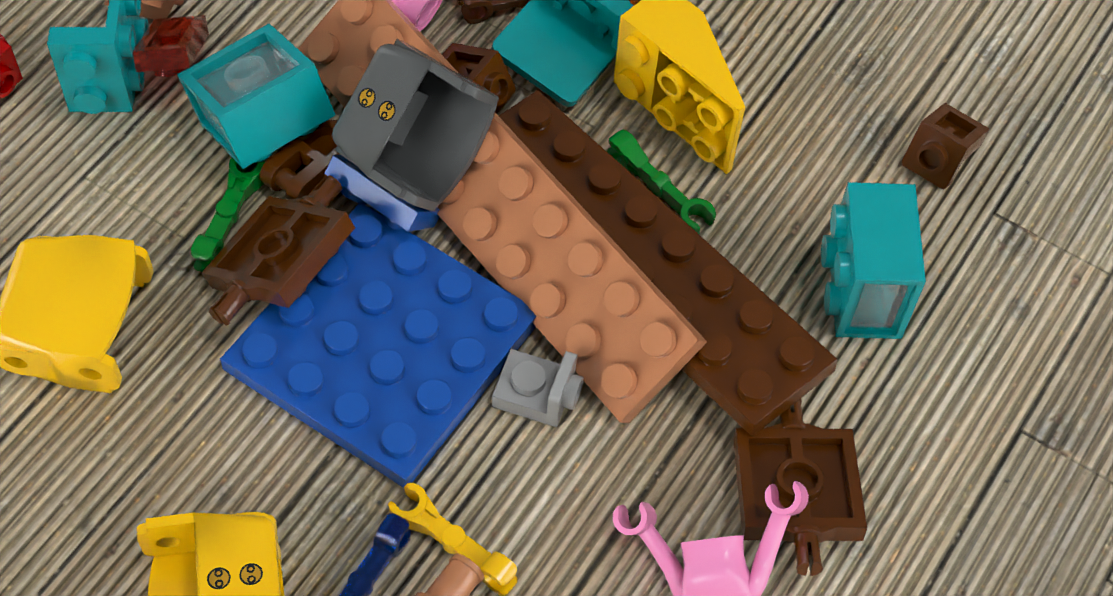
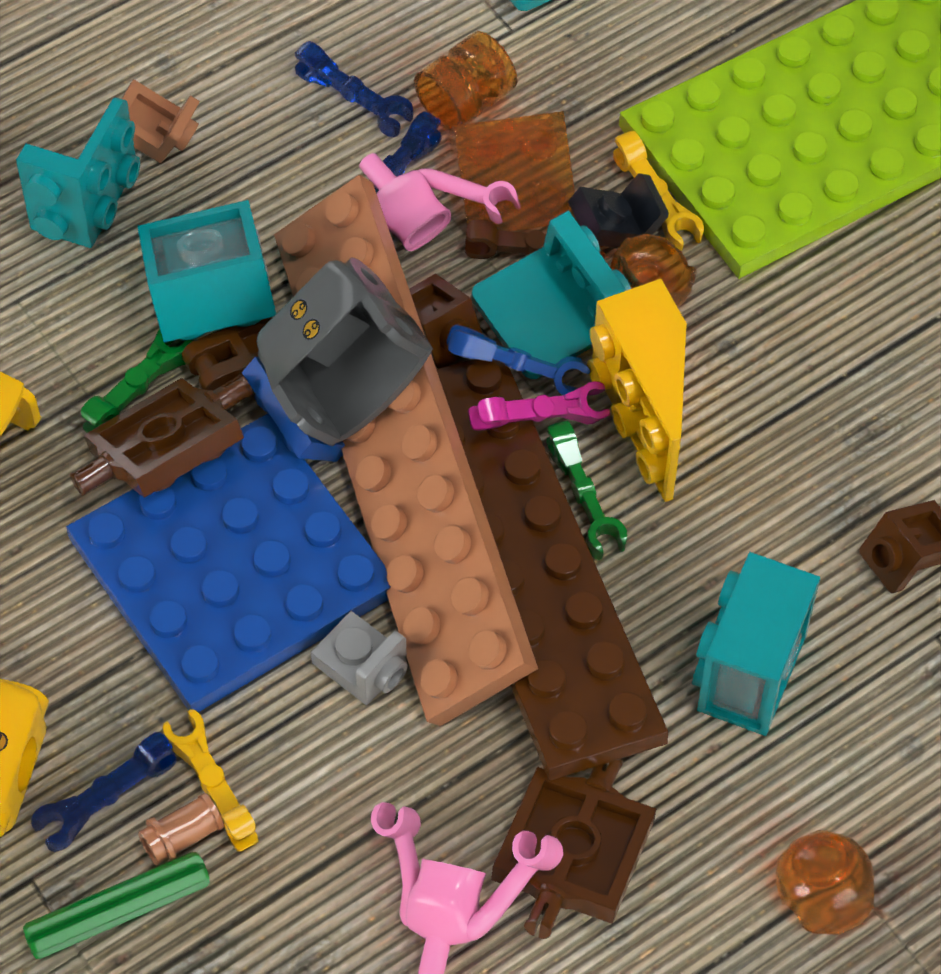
camera: 25 degrees right, 0 degrees up
clear red plate [132,15,209,77] -> none
none -> blue piece [447,325,591,395]
none -> dark pink piece [468,381,610,431]
none -> clear orange hair [776,830,874,935]

